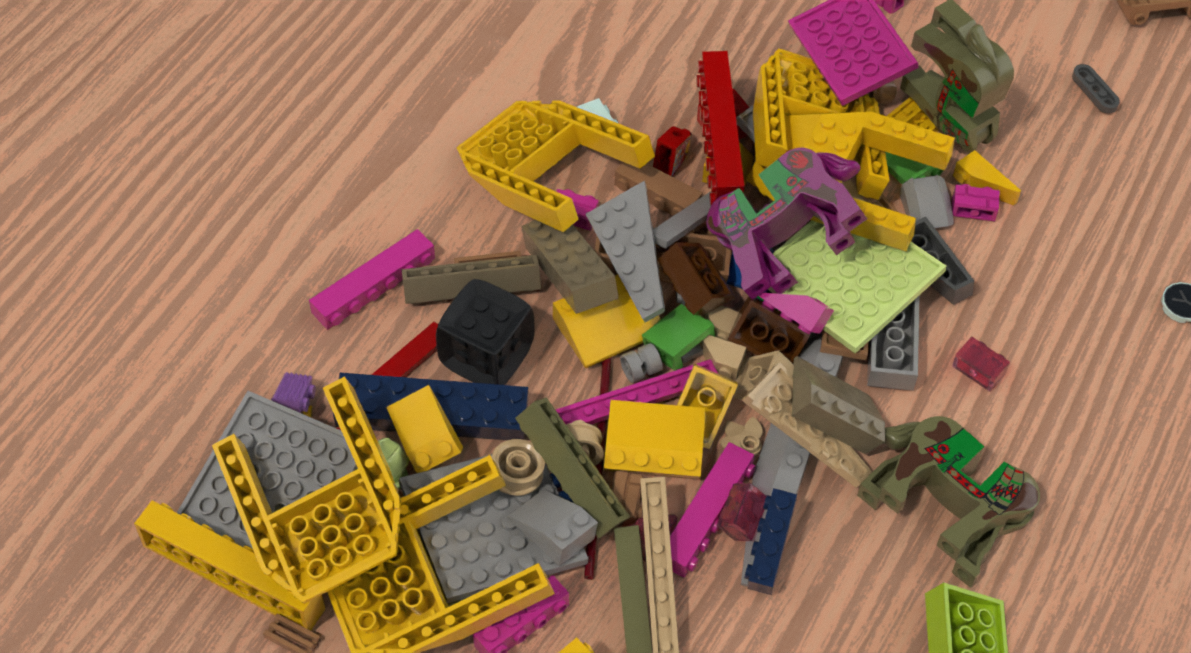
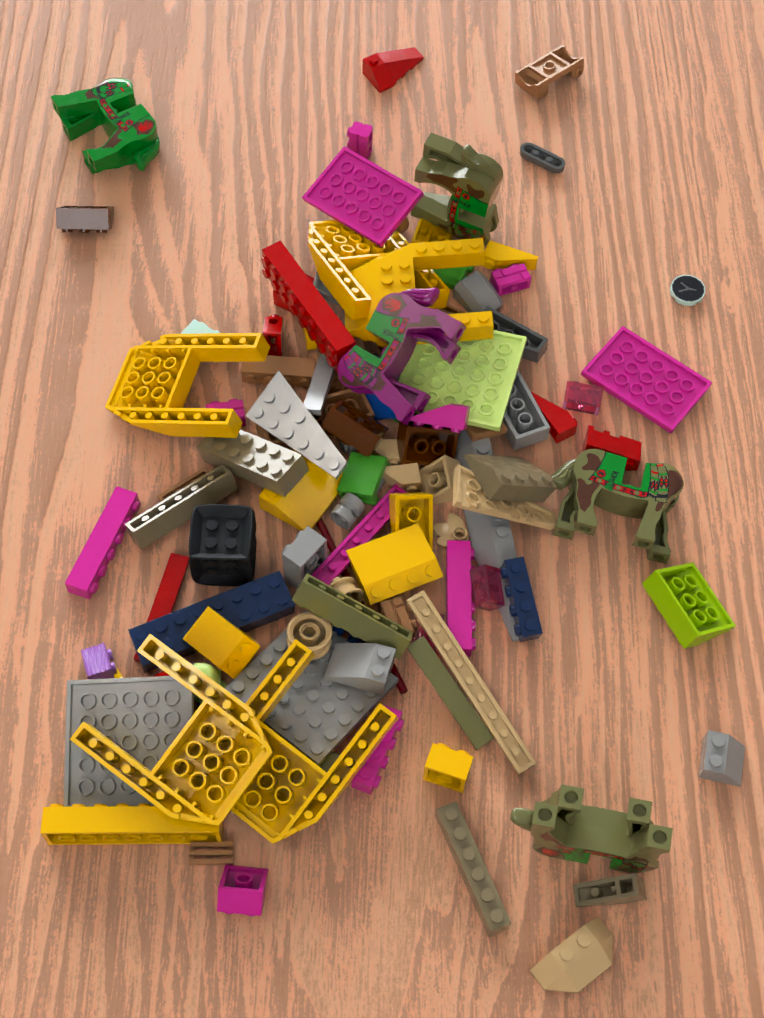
camera: 30 degrees left, 5 degrees up
none -> light grey brick [282,526,327,589]
none -> red slope [531,392,578,443]
none -> dark pink plate [581,326,712,433]
none -> red wedge [582,425,642,471]

